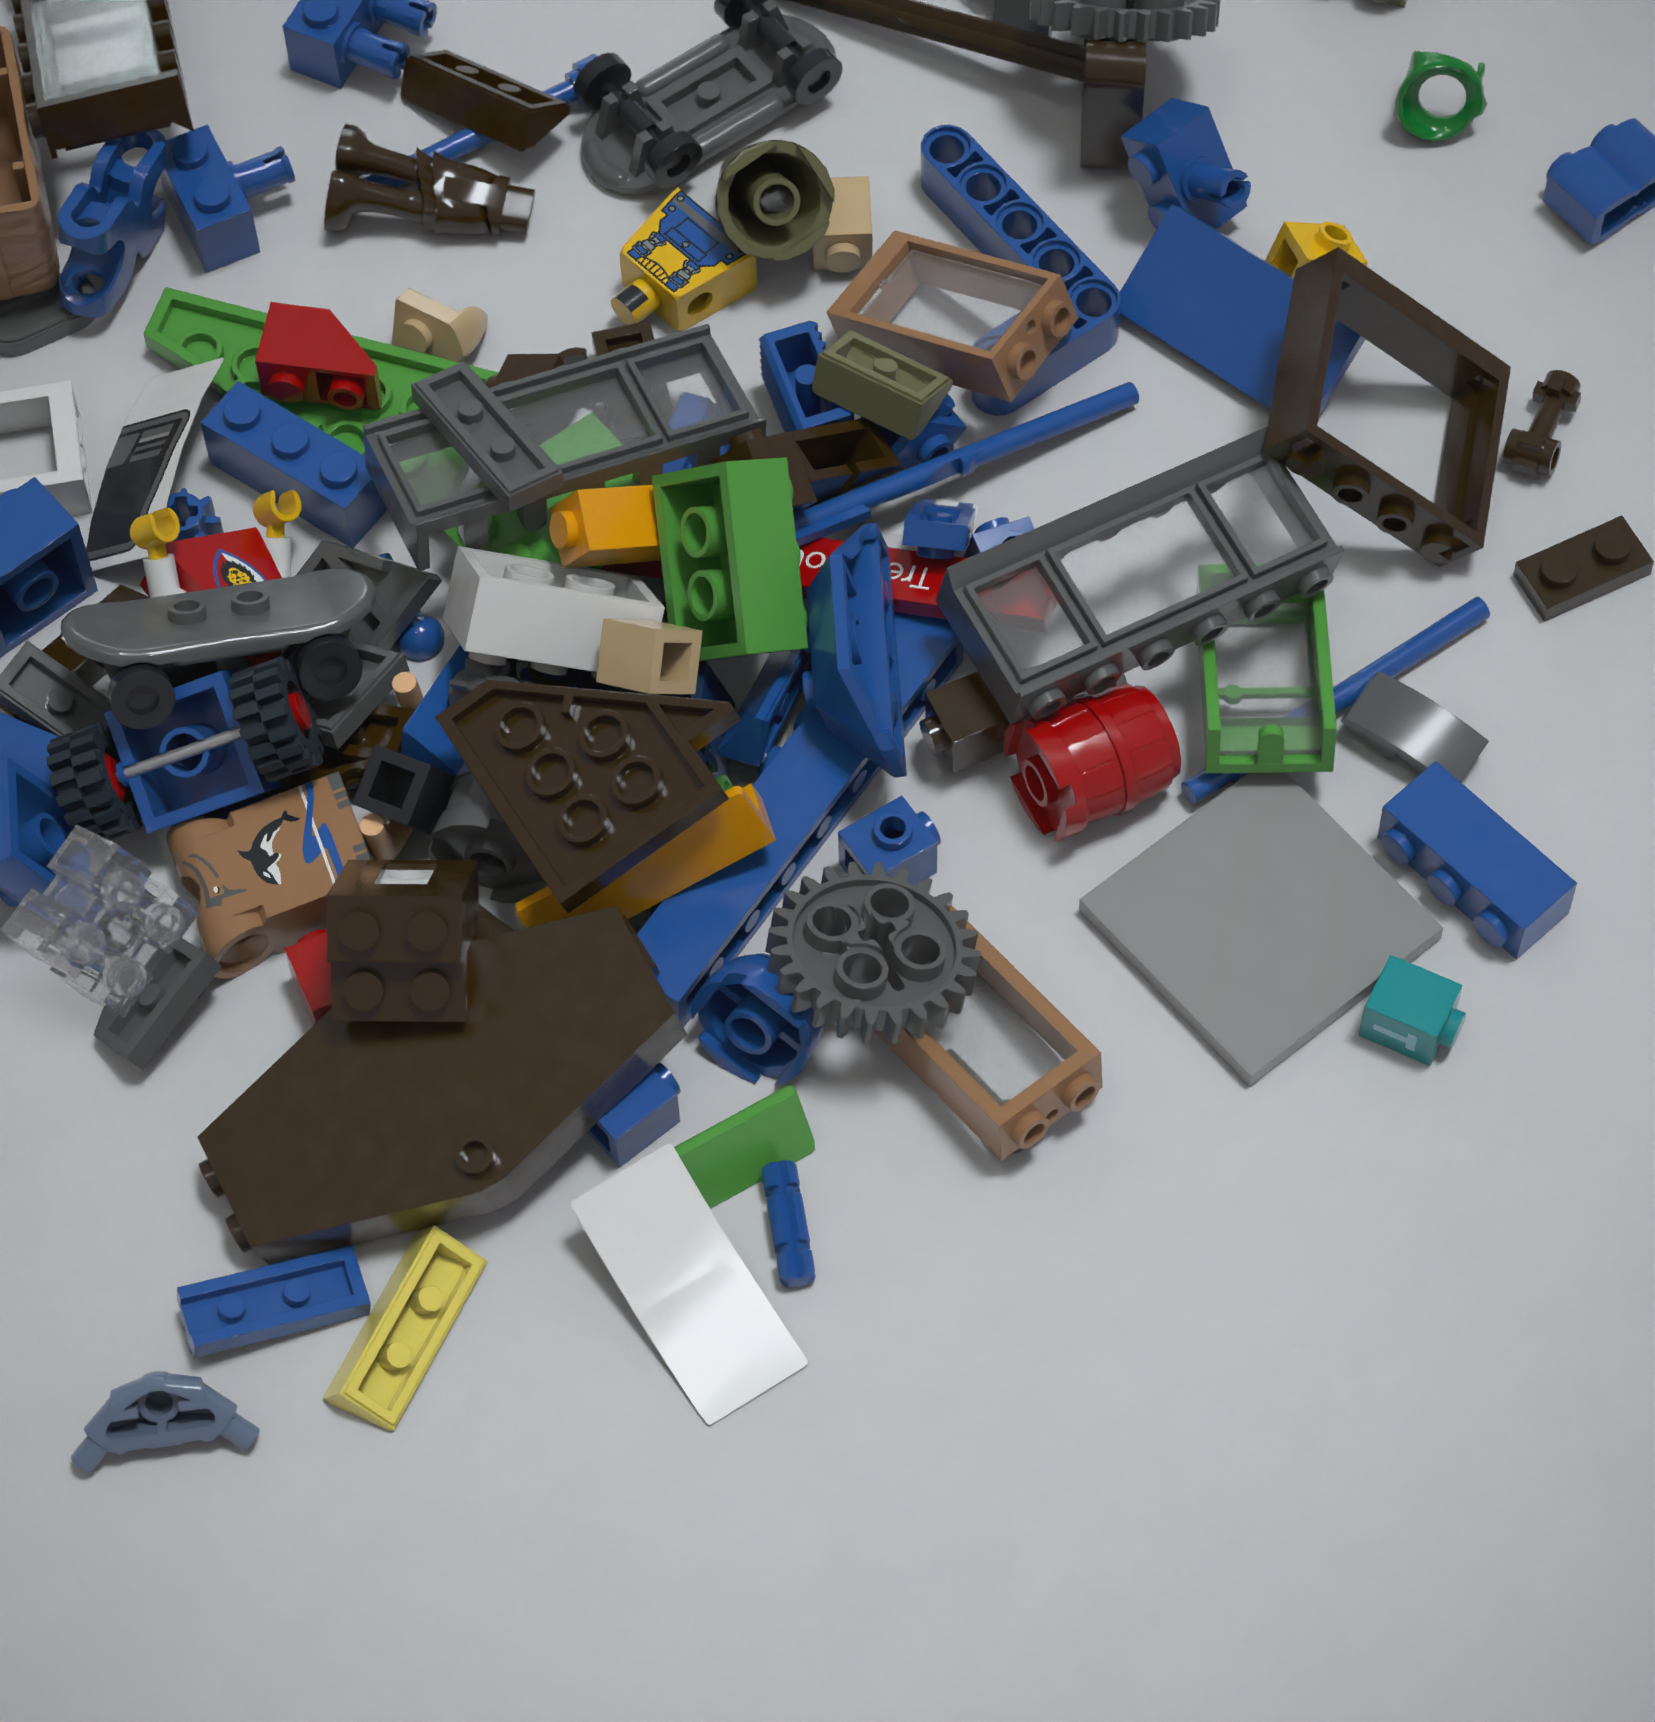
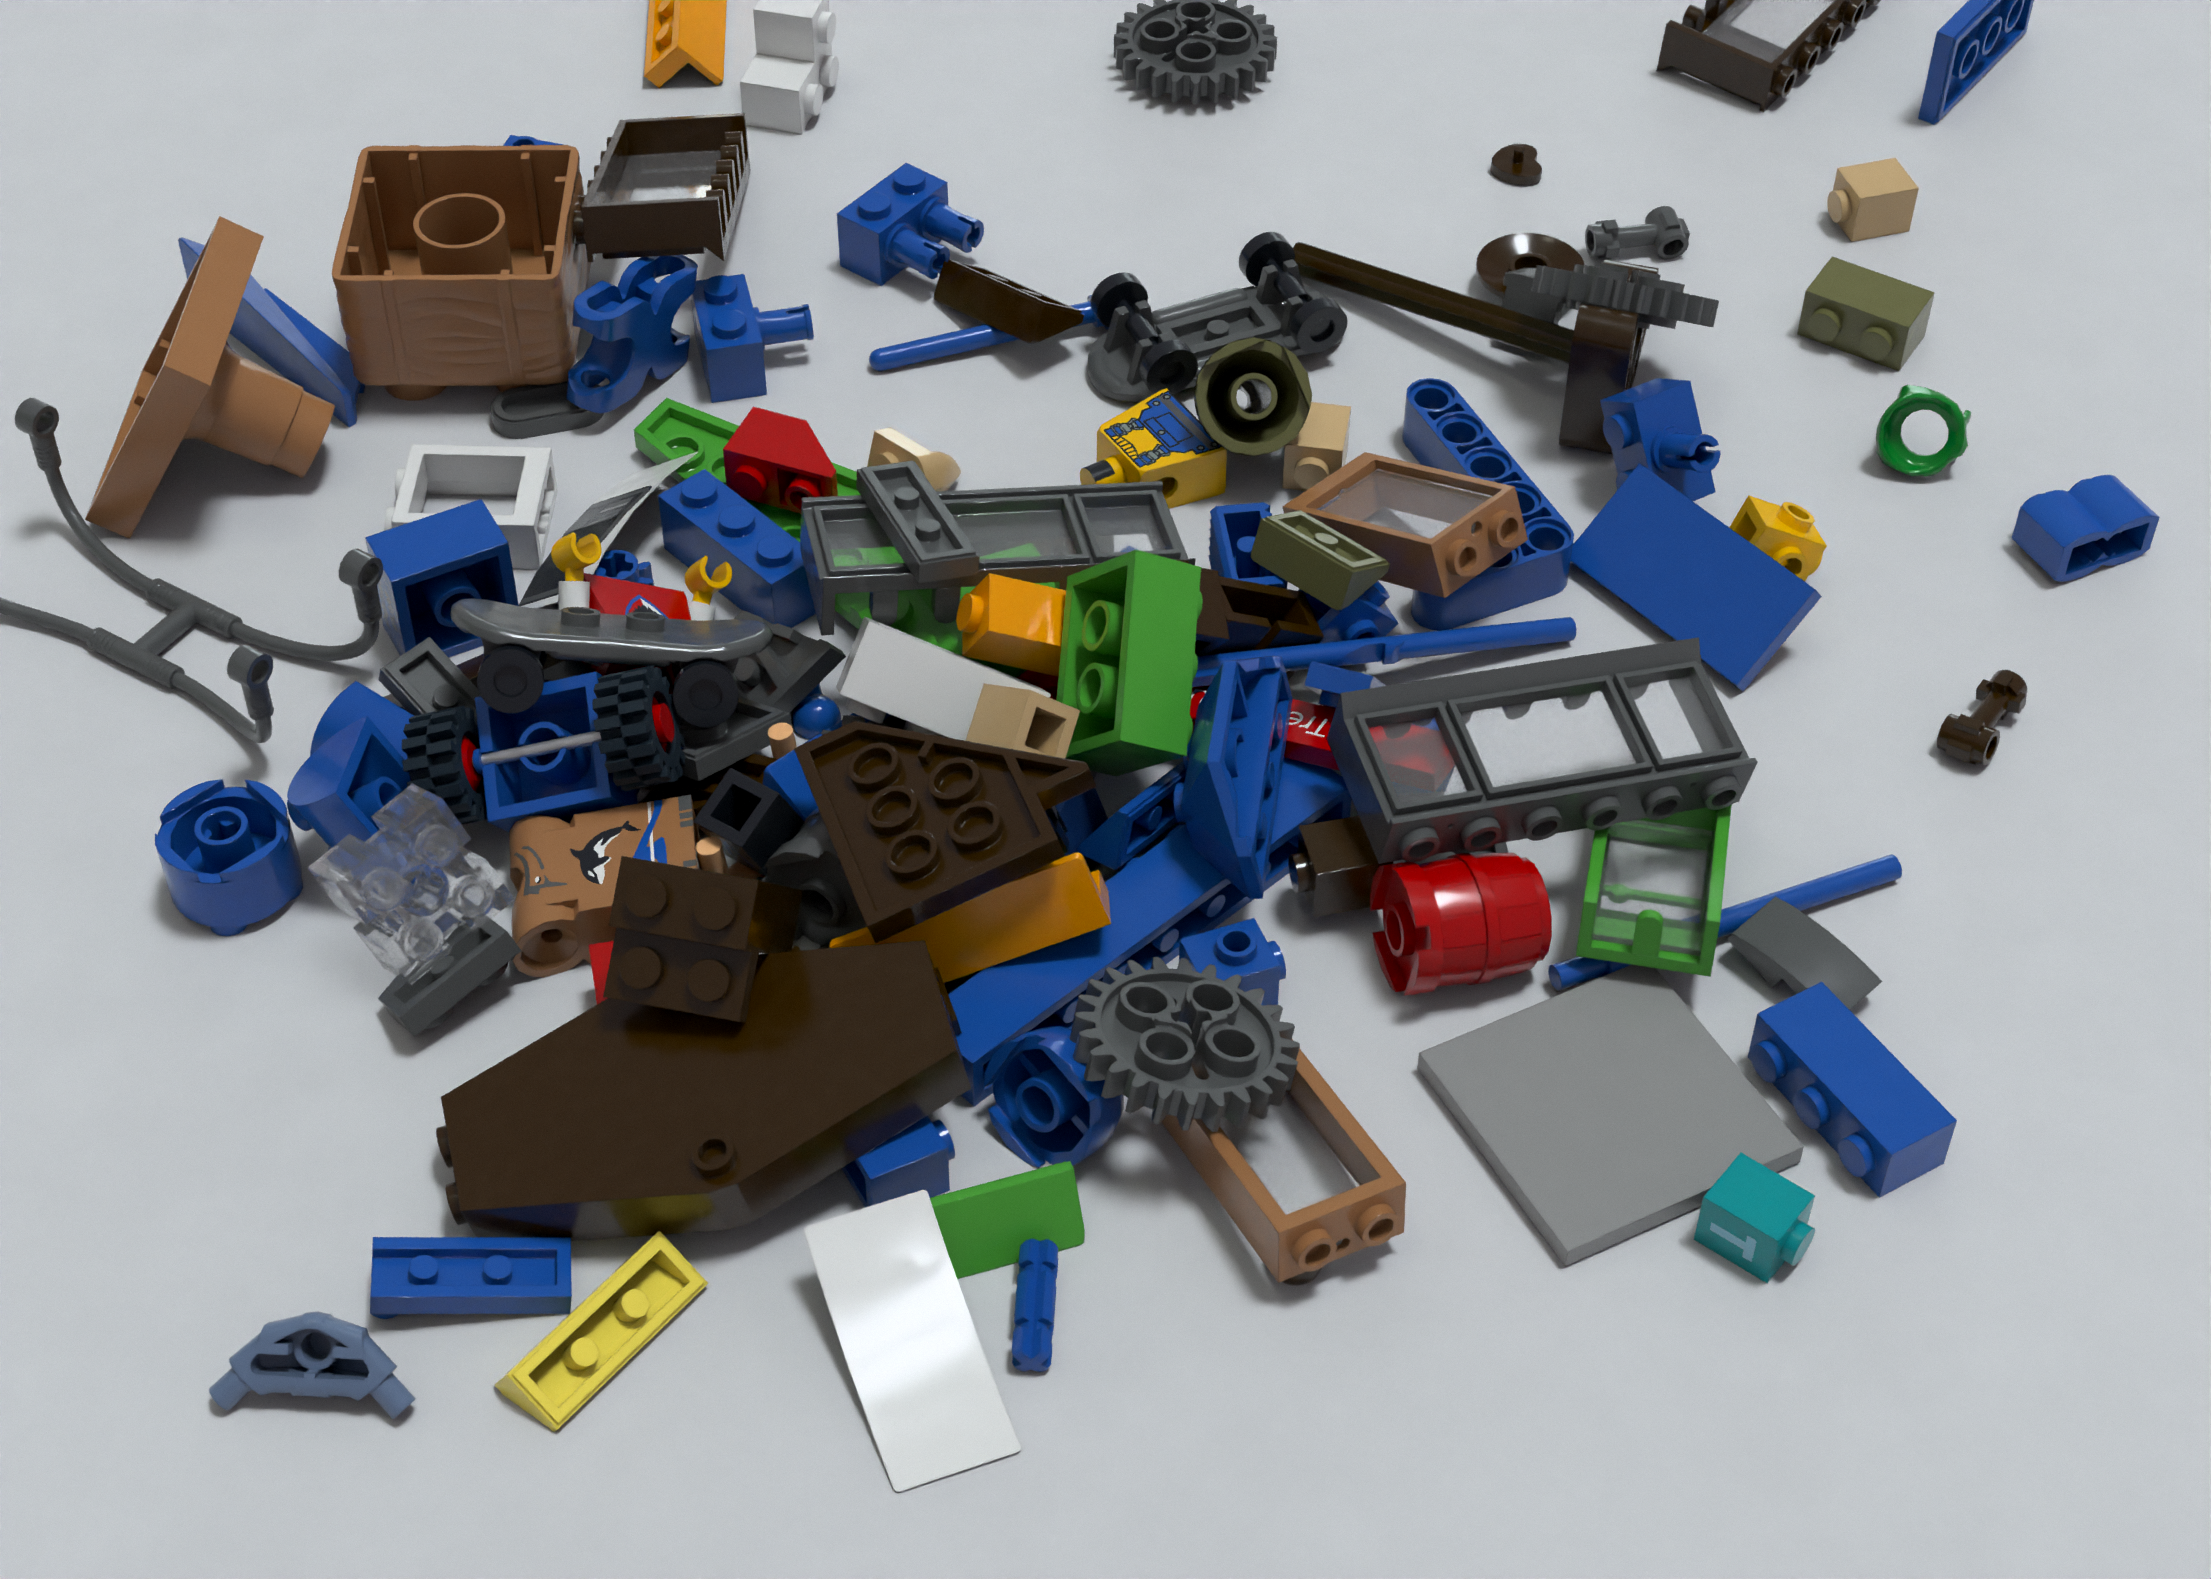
camera: 10 degrees right, 15 degrees down
dark brown piece [324,124,535,237] -> none
dark brown window [1263,247,1511,567] -> none
dark brown plate [1513,515,1654,622] -> none

